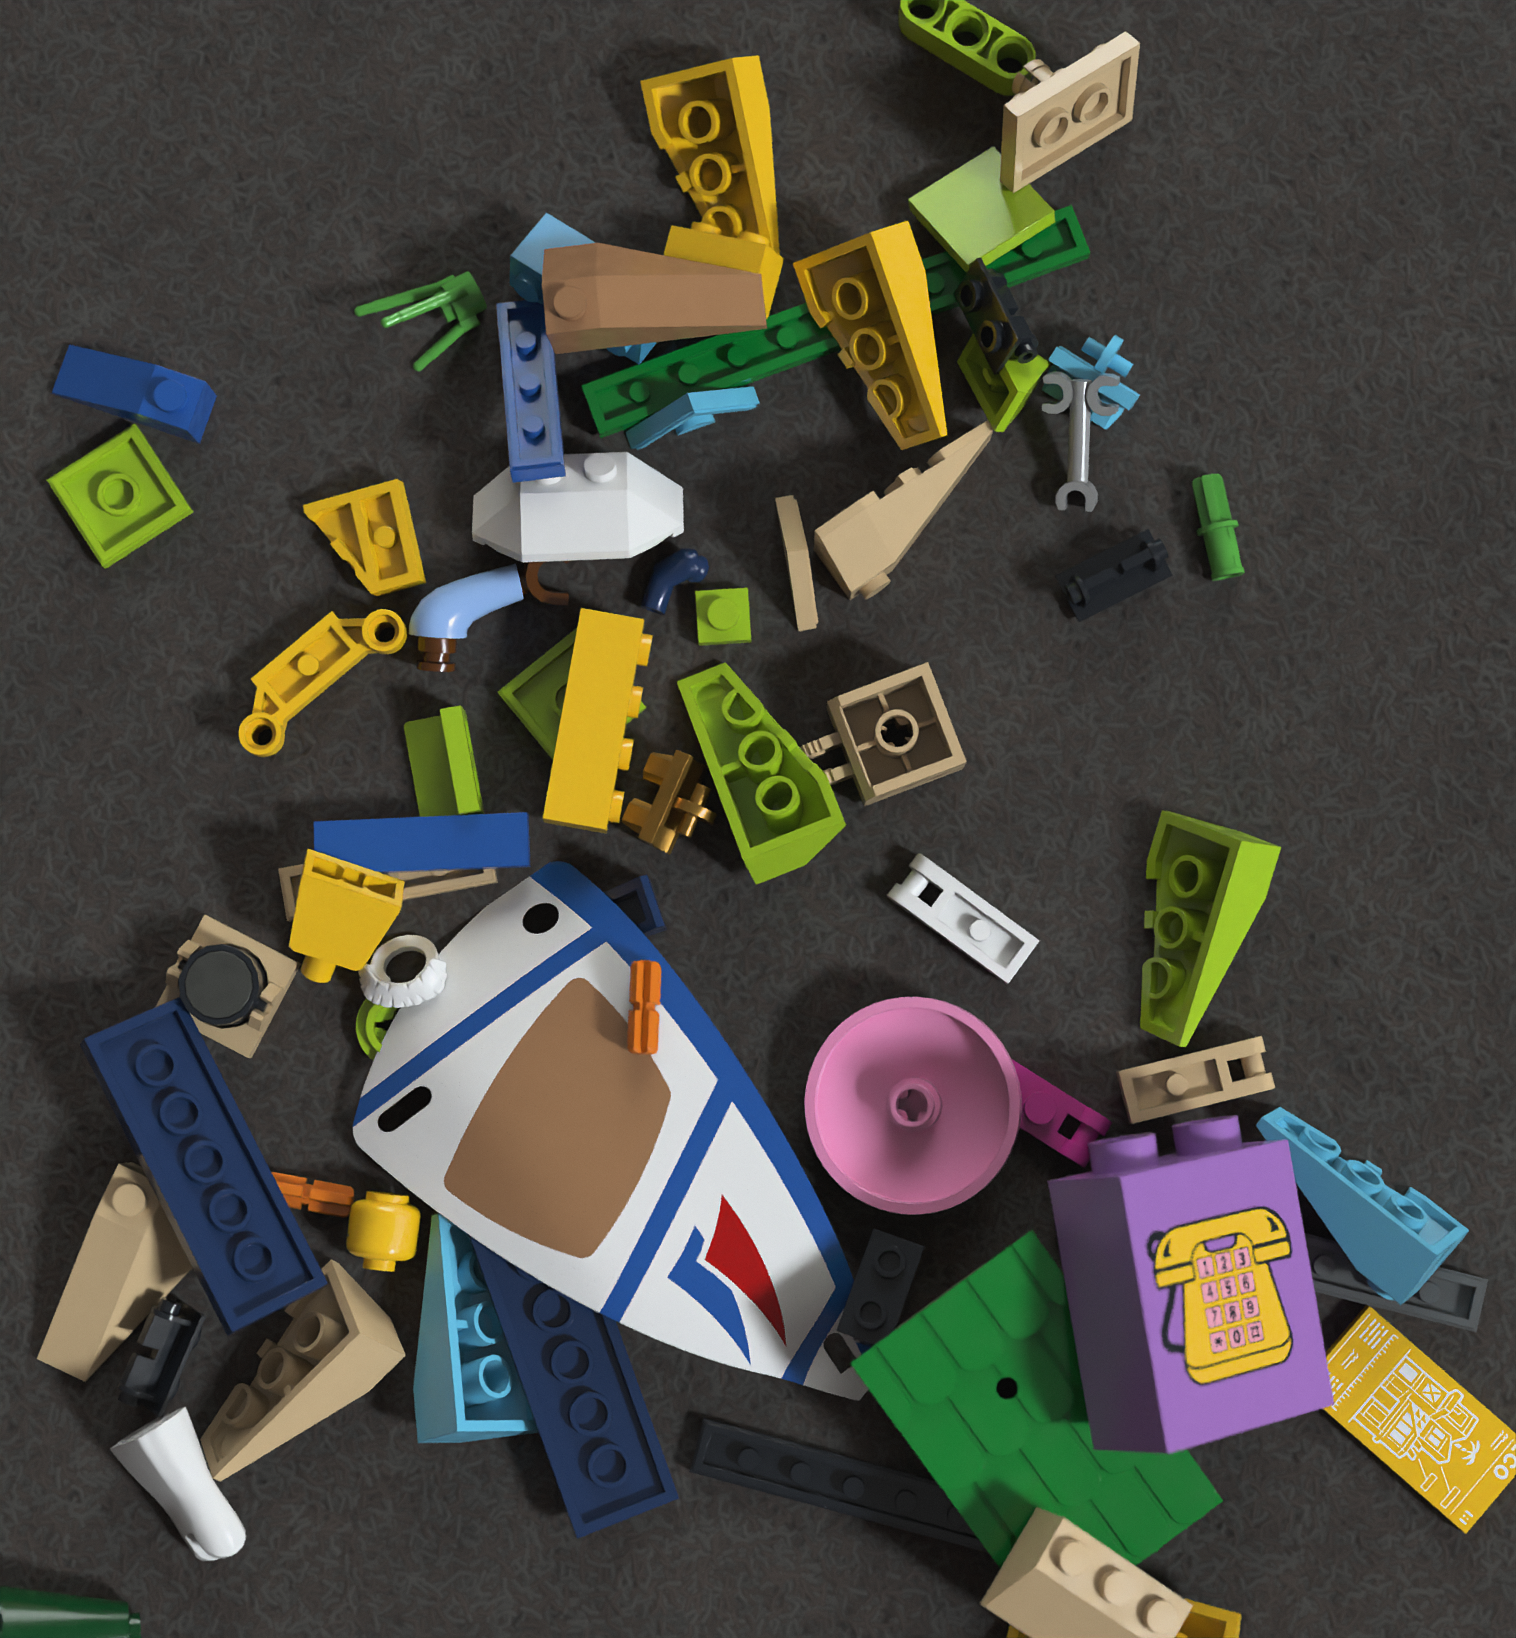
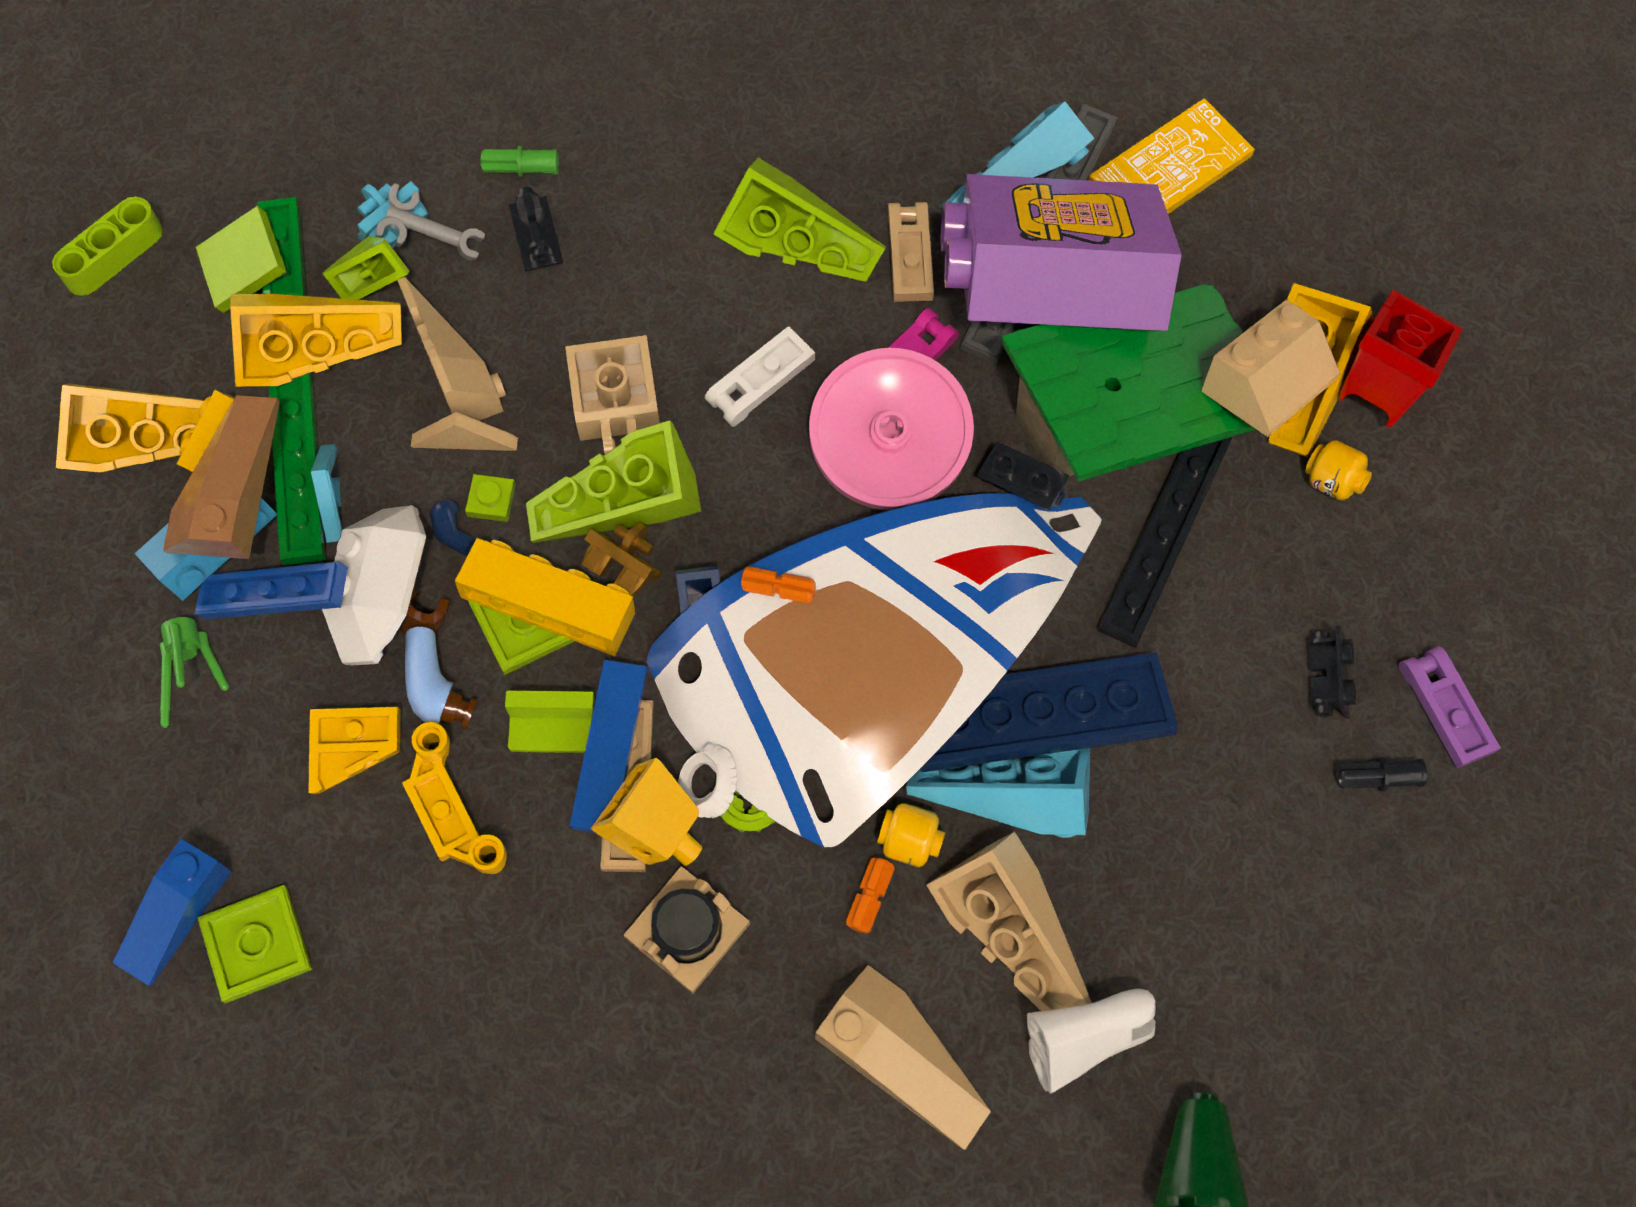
camera: 85 degrees left, 15 degrees down
dark blue plate [80,997,328,1336] -> none
black hinge [117,1297,206,1418] -> none
black hinge [953,258,1038,375] -> none
tan plate [1000,32,1140,193] -> none

